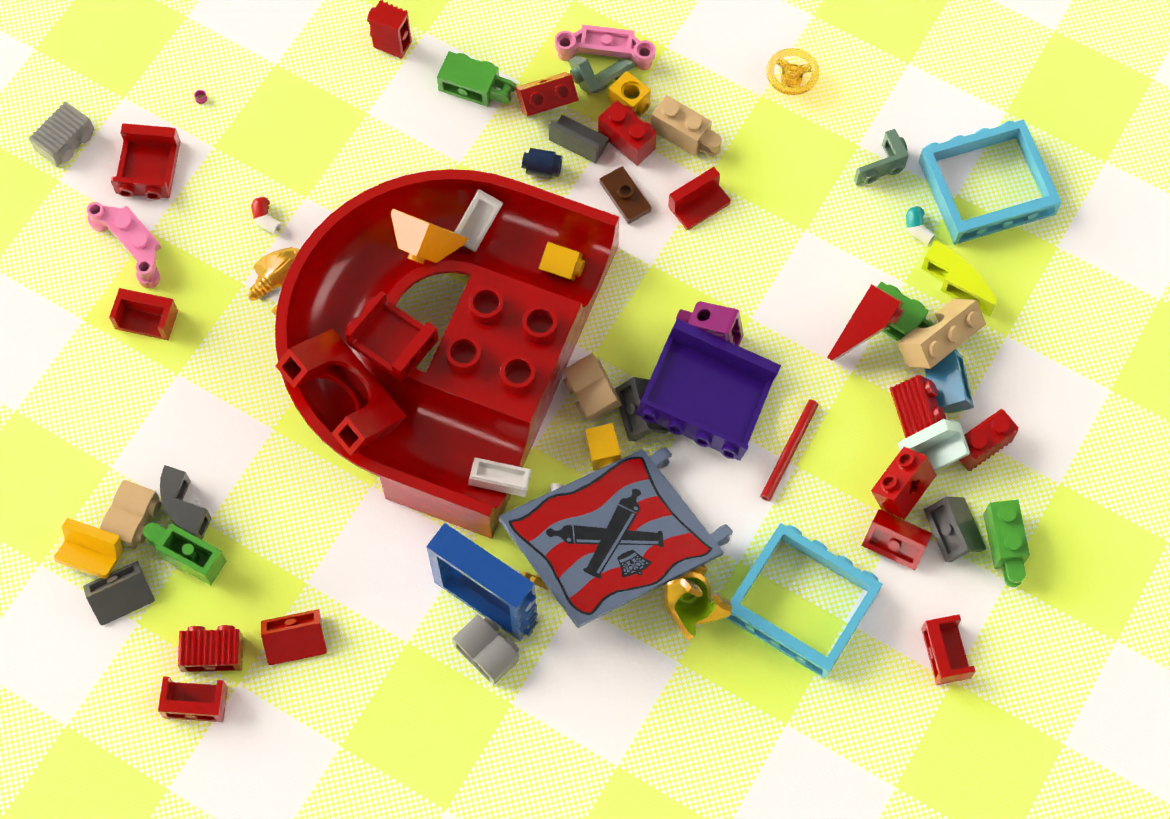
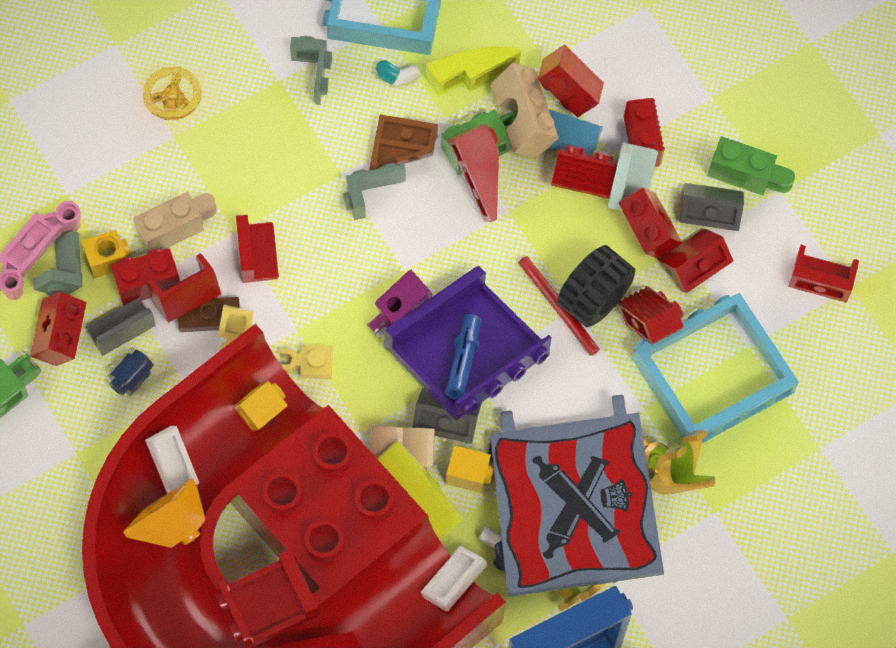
camera: 65 degrees left, 0 degrees up
none -> red panel [147,253,222,323]
none -> light yellow plate [218,305,254,351]
none -> light yellow plate [280,345,333,379]
none -> sand green bracket [343,163,406,220]
none -> dark orange wing [369,114,439,171]
none -> neon yellow slope [377,440,462,539]
none -> blue pin [445,314,482,400]
none -> red brick [538,44,604,118]
none -> black tyre [557,245,636,328]
none -> red brick [618,286,684,345]

